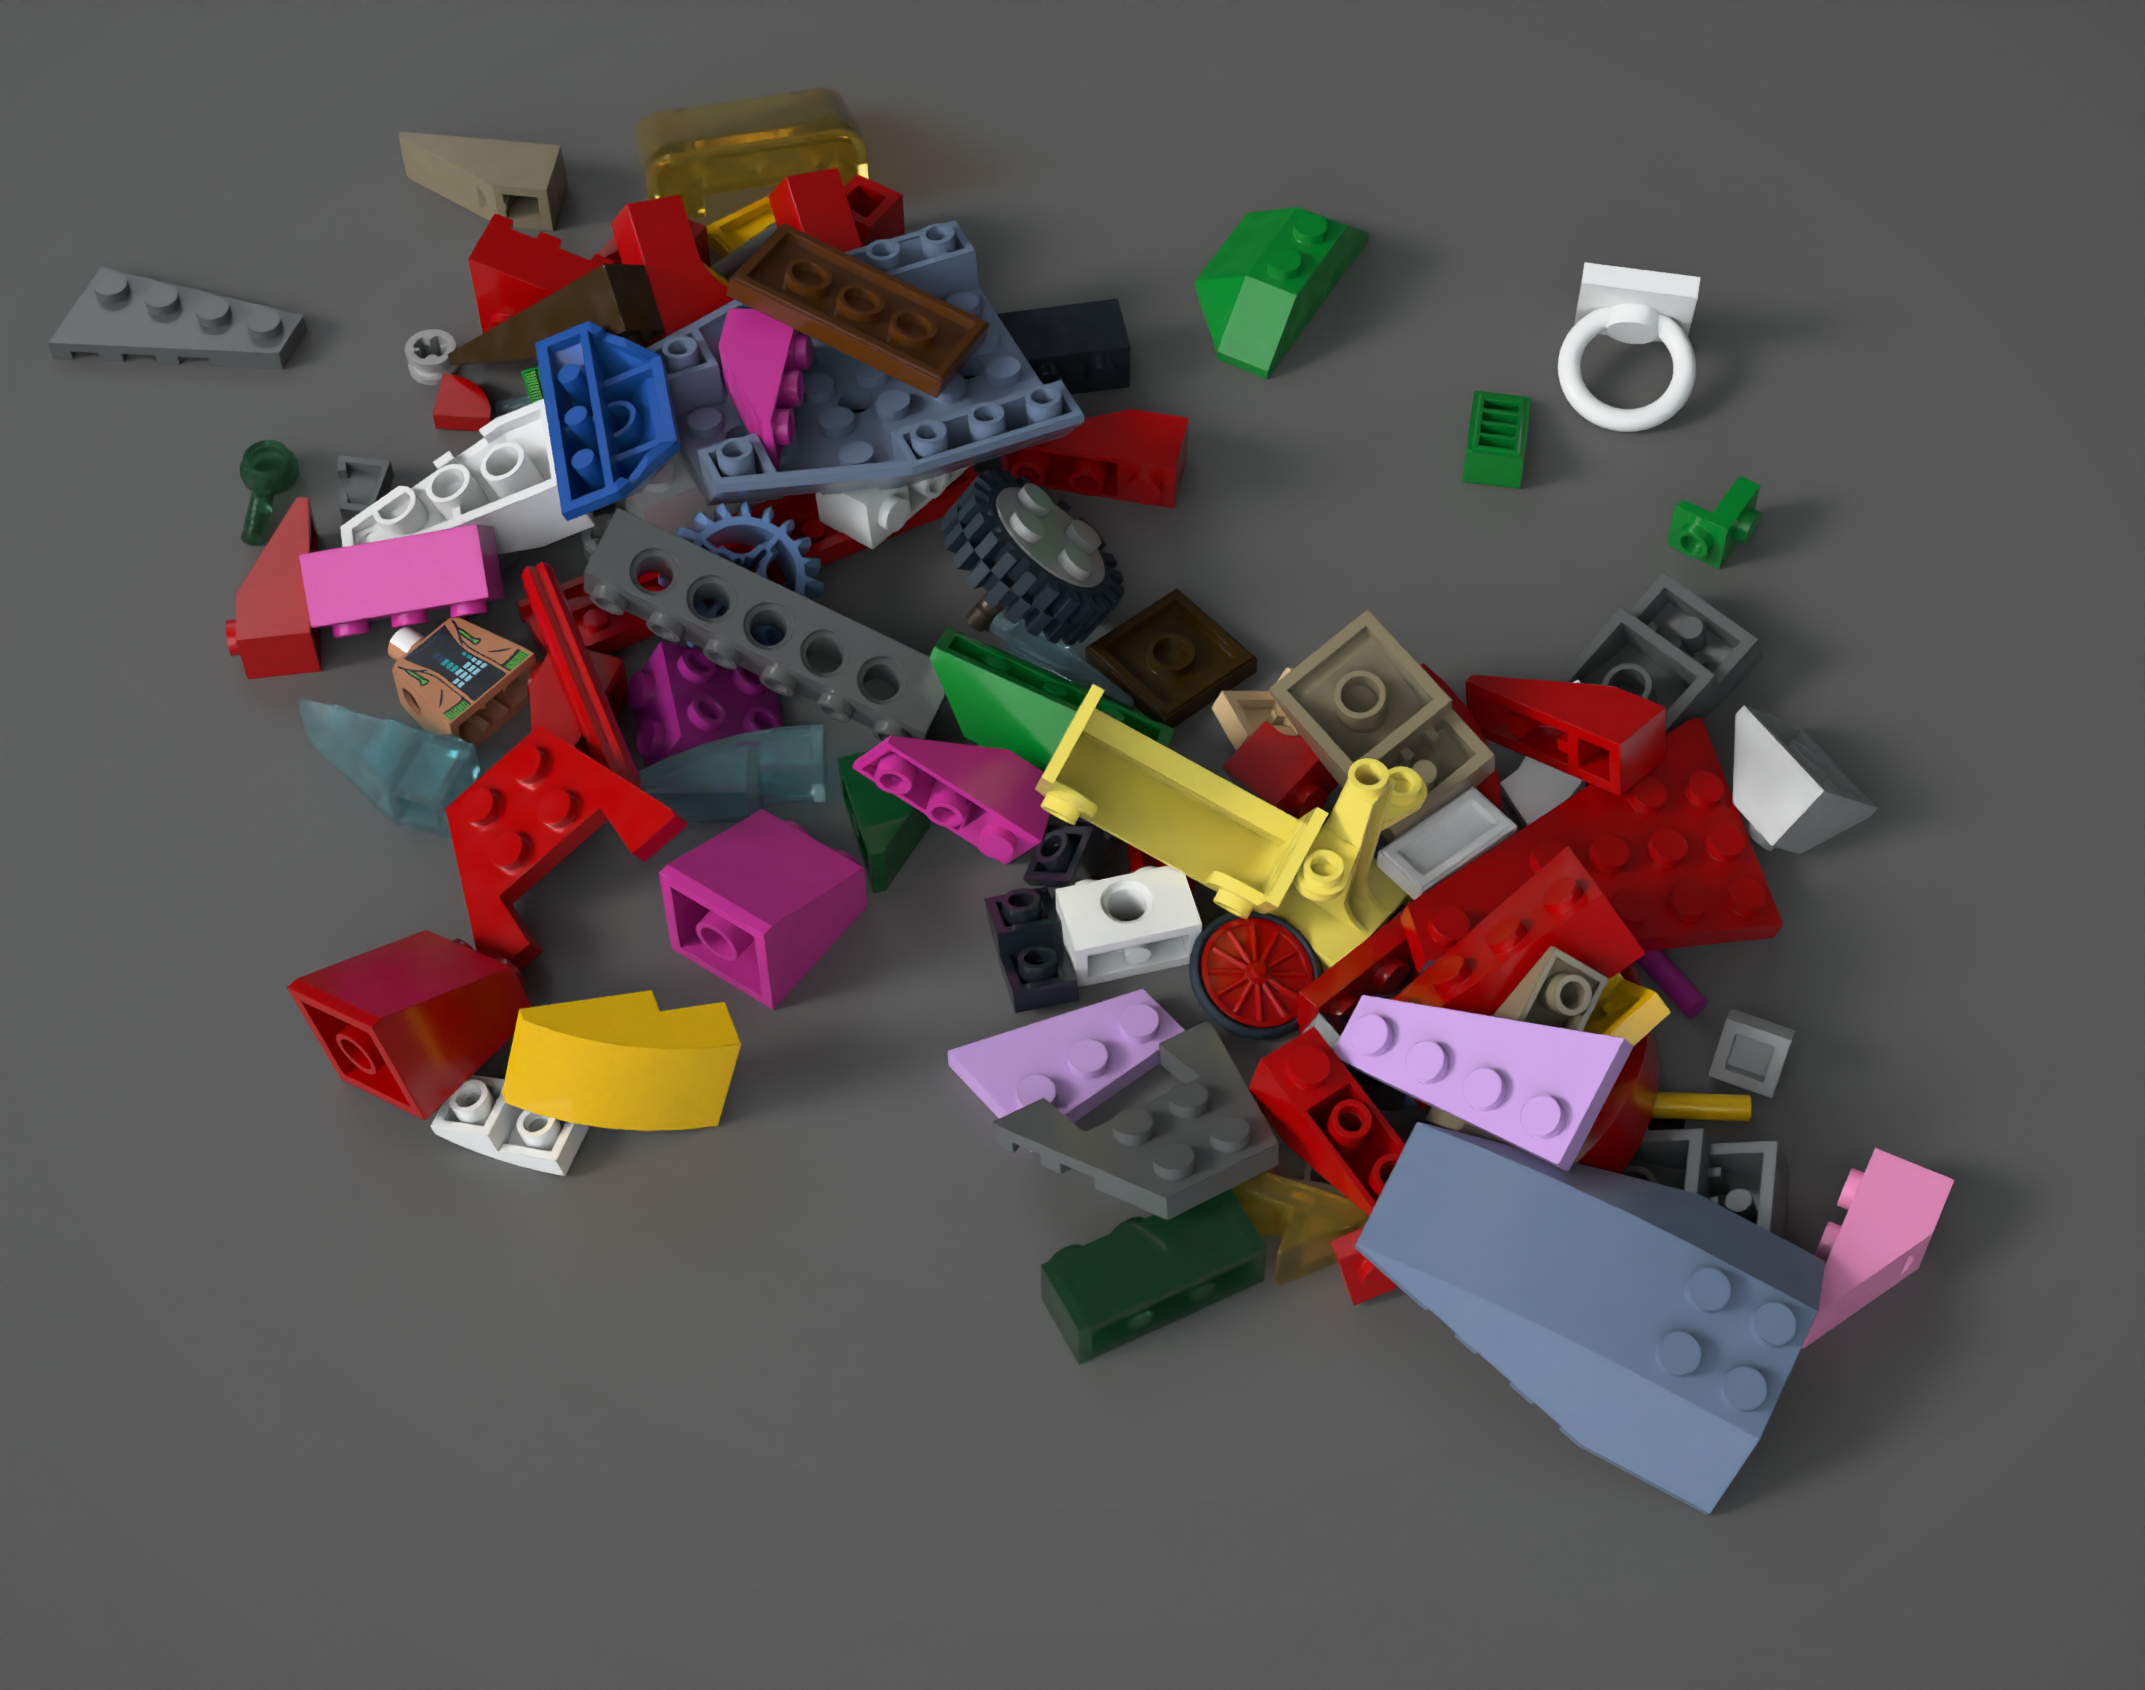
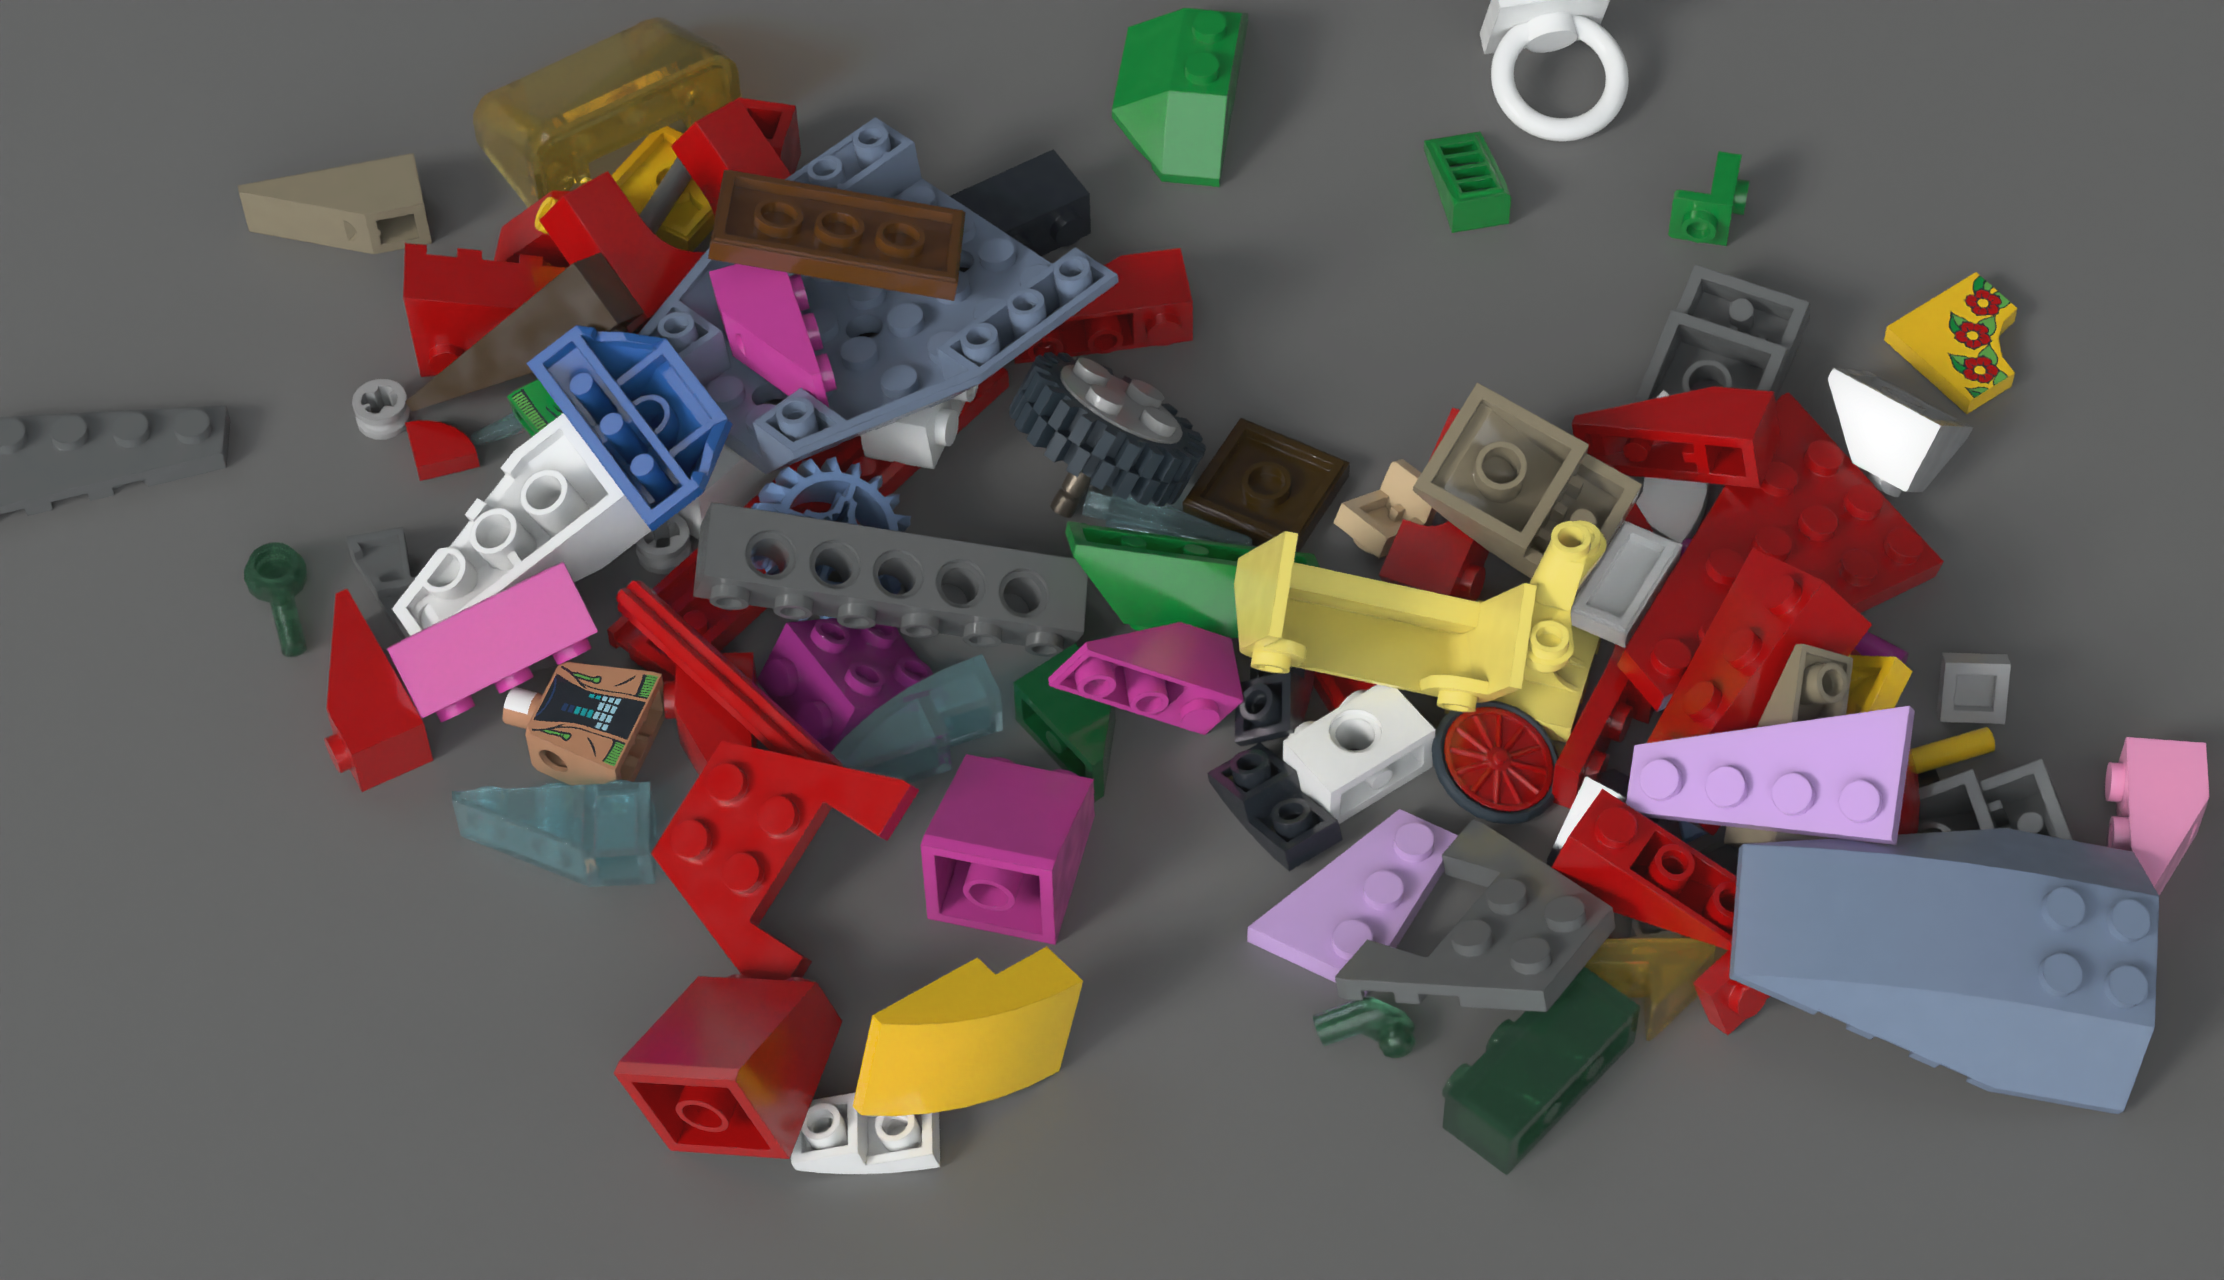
camera: 20 degrees left, 0 degrees up
none -> clear green arm [1313,996,1416,1059]
none -> yellow tile [1884,272,2017,414]

